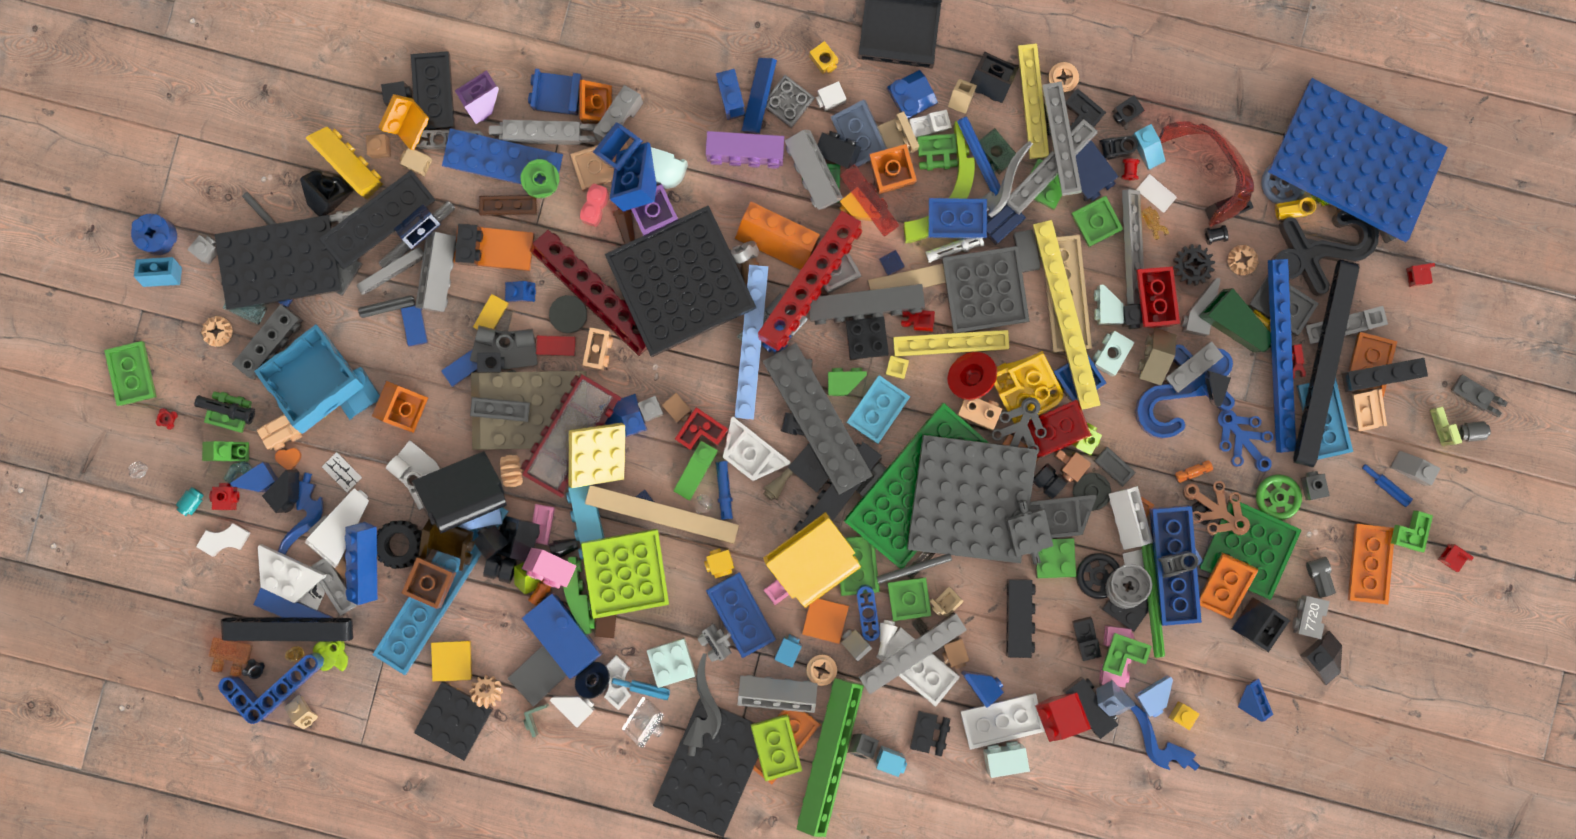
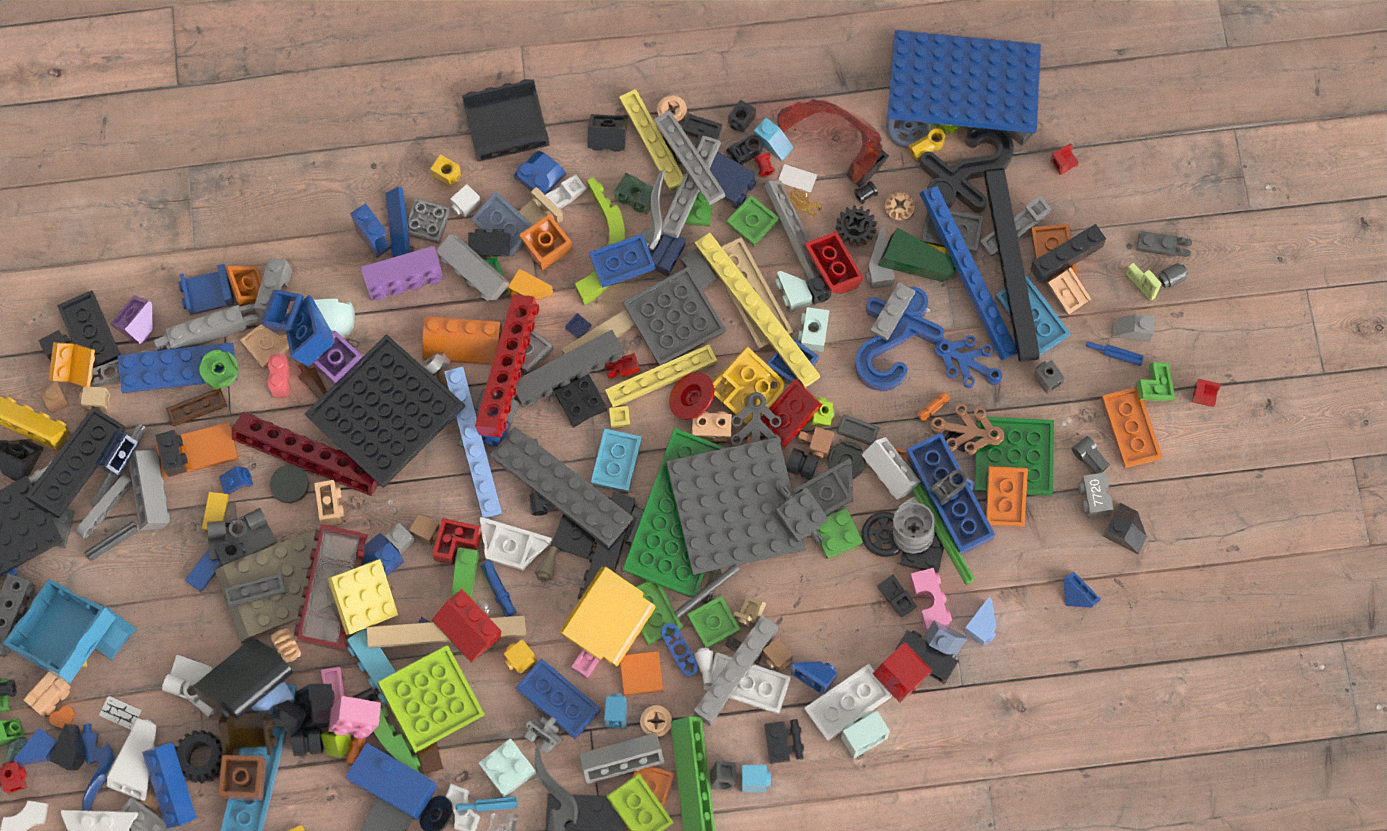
camera: 20 degrees left, 15 degrees down
orange slope [372,381,428,433] -> none
blue tile [401,306,428,347] -> none
red tile [536,335,576,356] -> none
bright green slope [828,368,867,396] -> none
clear red bracket [840,165,899,237] -> none
light grey slope [841,629,872,661] -> none
bright green plate [917,134,958,171] -> none
white pin [925,238,984,263] -> none
tan brick [948,79,977,114] -> none
blue axle [957,116,1001,196] -> none
black brick [1006,579,1036,658] -> none
bright green plate [1101,633,1152,676] -> none
blue piece [1130,704,1200,771] -> none
dark tan brick [1137,328,1177,385] -> none
yellow brick [1168,701,1199,730] -> none
black tile [1205,370,1231,407] -> none
black slope [1231,597,1290,653] -> none
bright green plate [1256,474,1302,520] -> none
red plate [1292,344,1306,379] -> none
none -> red slope [432,589,502,663]

